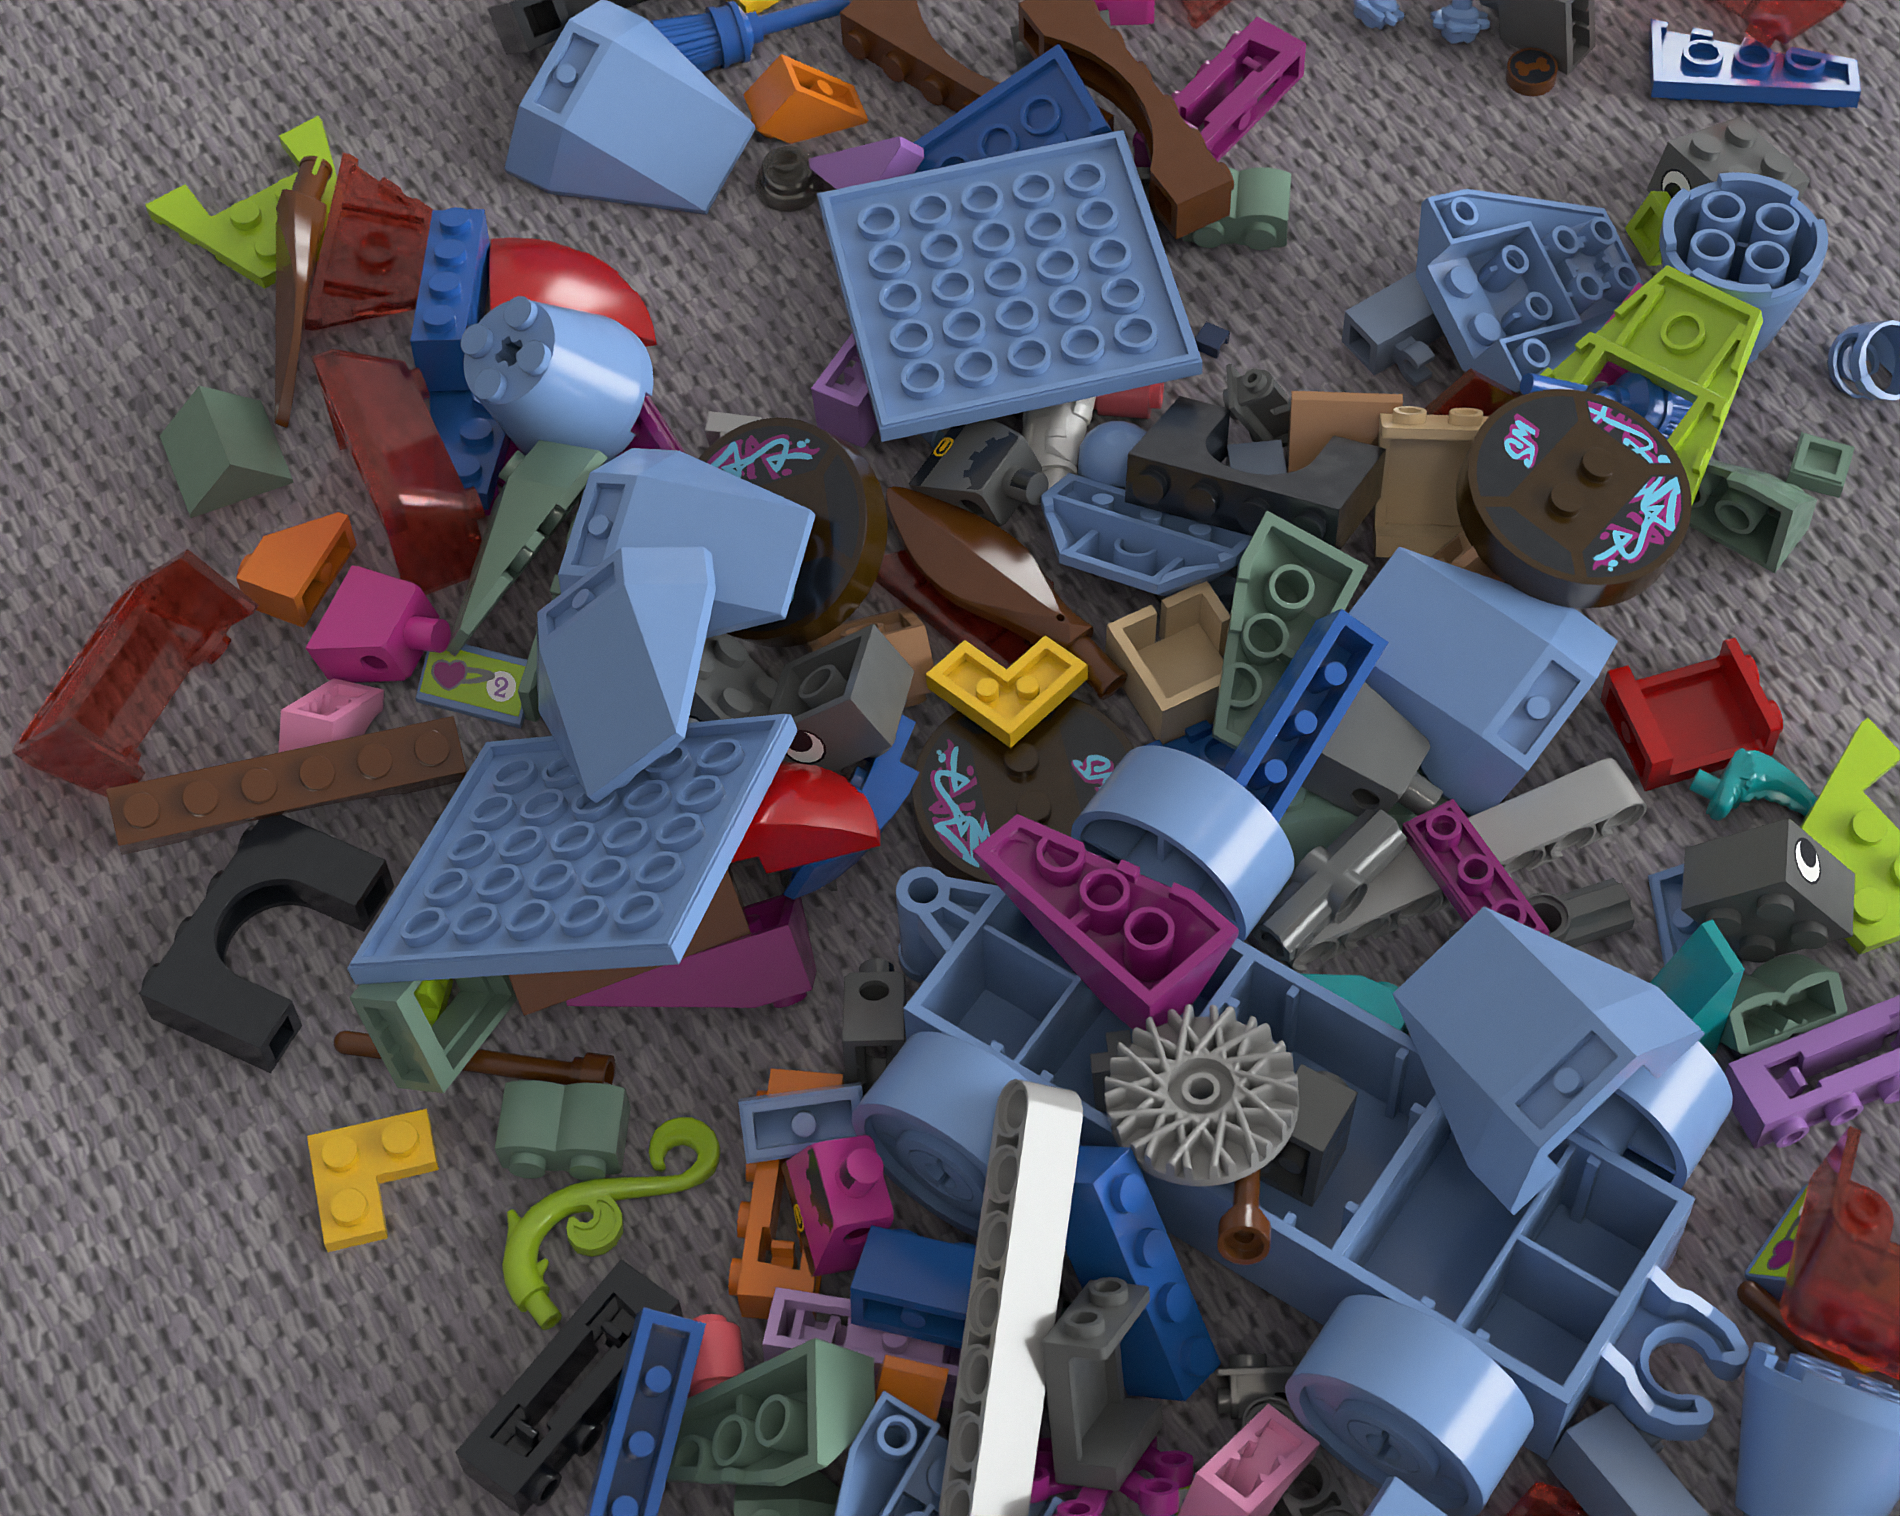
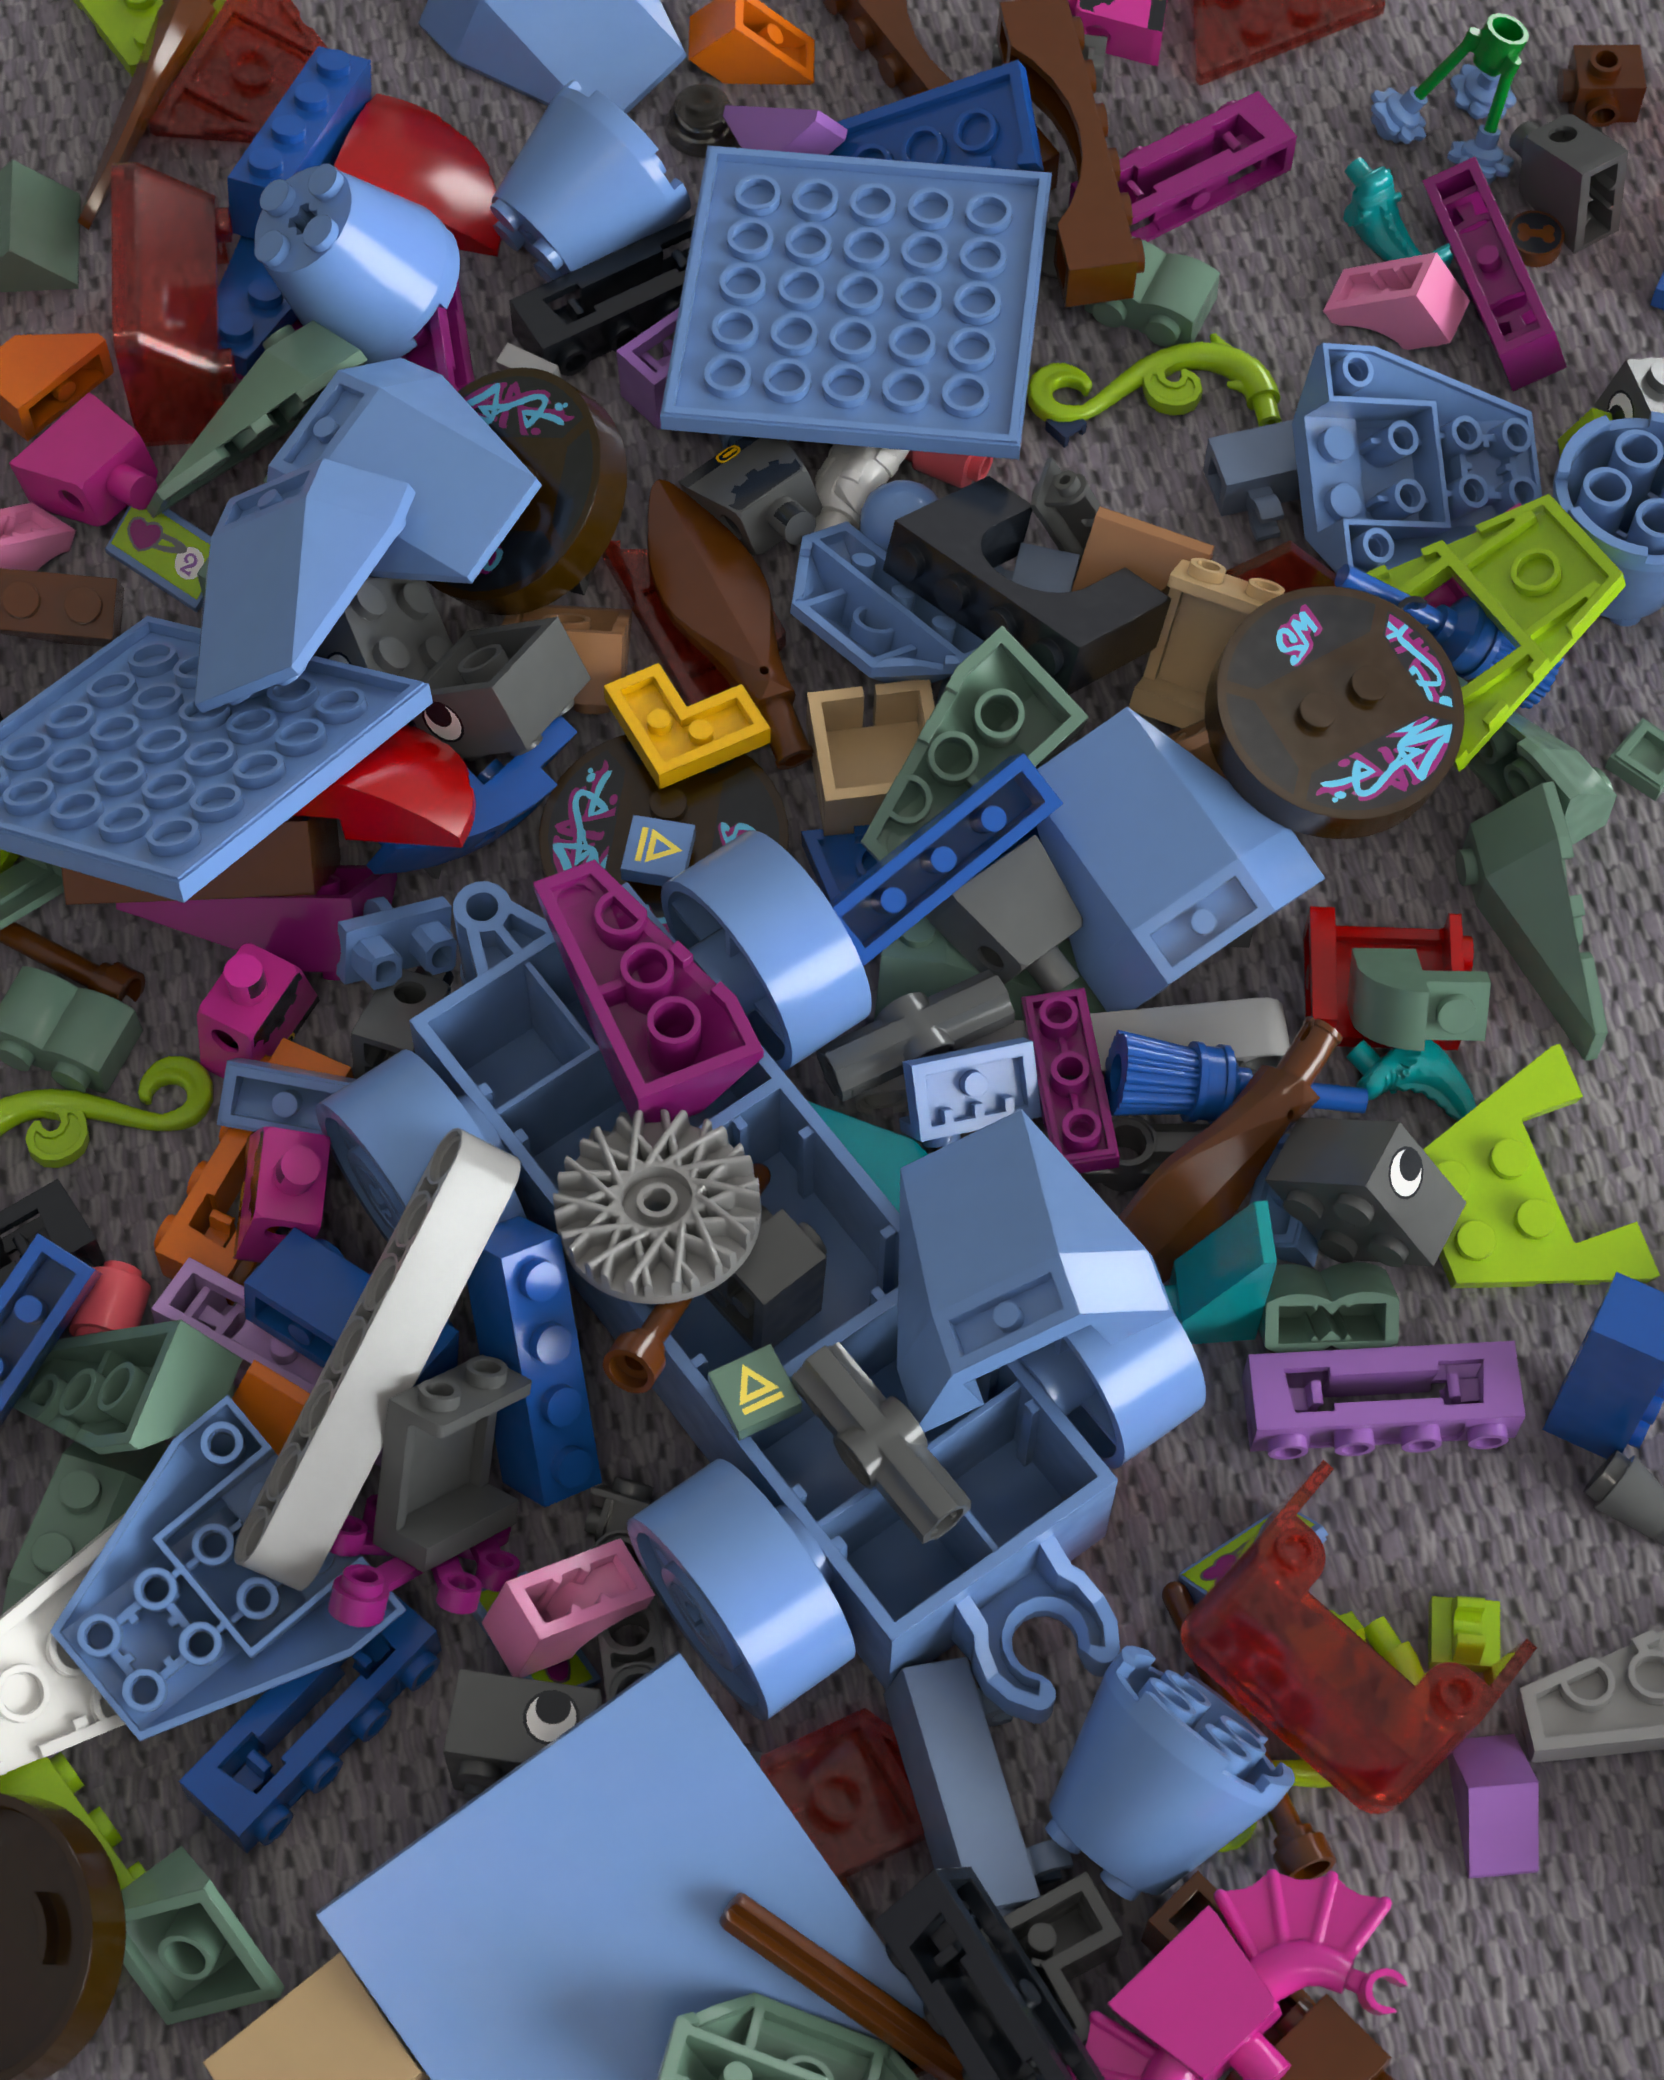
camera: 15 degrees right, 5 degrees up
none -> dark pink torso [197,942,320,1079]
none -> medium blue hips [336,896,457,990]
none -> medium blue cone [490,80,691,282]
none -> black brick [509,214,696,376]
none -> medium blue tile [621,815,696,886]
none -> sand green tile [708,1344,802,1441]
none -> dark grey piece [792,1342,971,1544]
none -> medium blue bracket [899,1037,1042,1148]
none -> lime plant [1027,333,1281,427]
none -> blue piece [1104,1030,1368,1124]
none -> reddish brown animal [1118,1016,1343,1283]
none -> bright pink arch [1323,252,1470,350]
none -> teal animal [1343,157,1454,268]
none -> sand green brick [1347,948,1491,1051]
none -> magenta brick [1422,156,1567,391]
none -> sand green wedge [1455,781,1608,1061]

